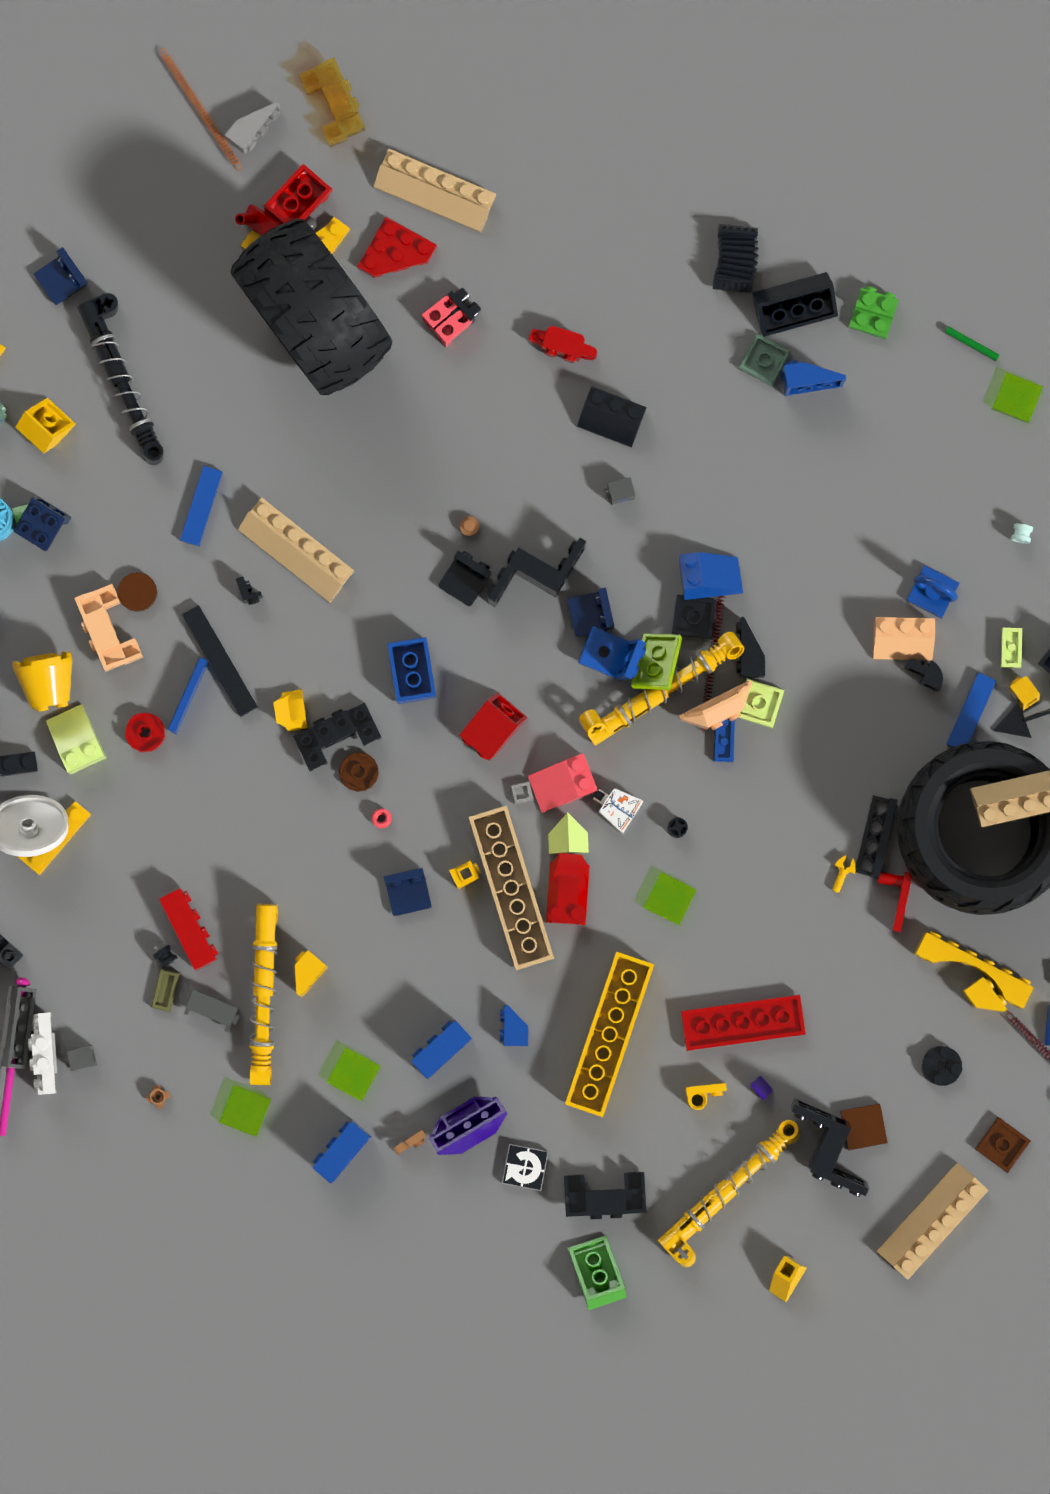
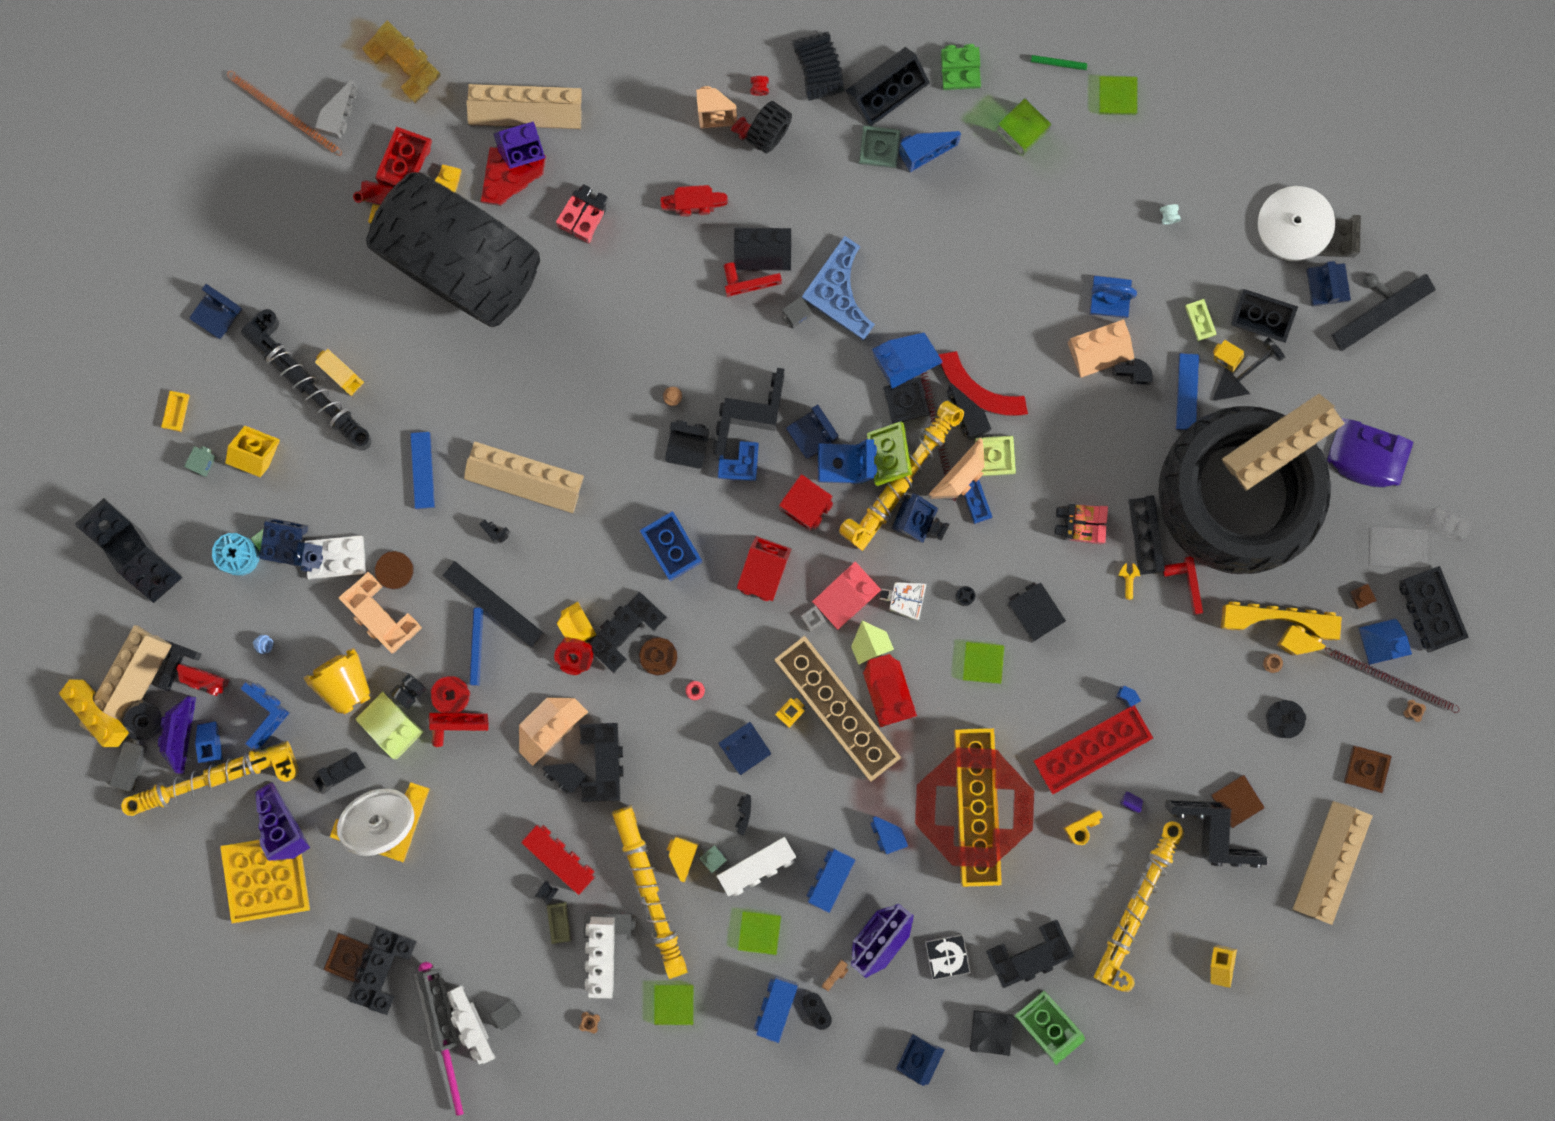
camera: 20 degrees left, 0 degrees up
none -> dark blue brick [293,543,323,572]
none -> white plate [305,536,366,580]
none -> yellow slope [315,349,364,396]
none -> black wheel [390,673,427,709]
none -> red piece [429,713,489,747]
none -> dark purple slope [493,121,545,169]
none -> light nougat wedge [519,698,588,766]
none -> black slope [542,763,588,794]
none -> red plate [554,637,593,675]
none -> black bracket [579,723,624,802]
none -> white brick [585,917,615,999]
none -> light nougat slope [696,86,737,129]
none -> sand green brick [700,845,727,873]
none -> white brick [717,836,796,897]
none -> blue plate [718,441,759,481]
none -> red piece [723,262,782,297]
none -> red wheel [731,116,751,140]
none -> black slope [735,794,751,836]
none -> black tyre [746,101,792,154]
none -> red wheel [750,76,769,96]
none -> red brick [779,474,833,532]
none -> medium blue plate [802,236,875,341]
none -> black plate [803,992,832,1030]
none -> dark blue bracket [891,493,938,543]
none -> dark blue bracket [896,1034,945,1086]
none -> clear red plate [915,747,1034,868]
none -> black wheel [928,517,950,541]
none -> red tile [939,351,1028,416]
none -> black brick [970,1010,1014,1056]
none -> clear neon green brick [996,98,1052,156]
none -> black panel [1007,582,1066,643]
none -> hips [1054,504,1108,545]
none -> blue piece [1116,686,1141,708]
none -> medium nougat plate [1263,654,1283,673]

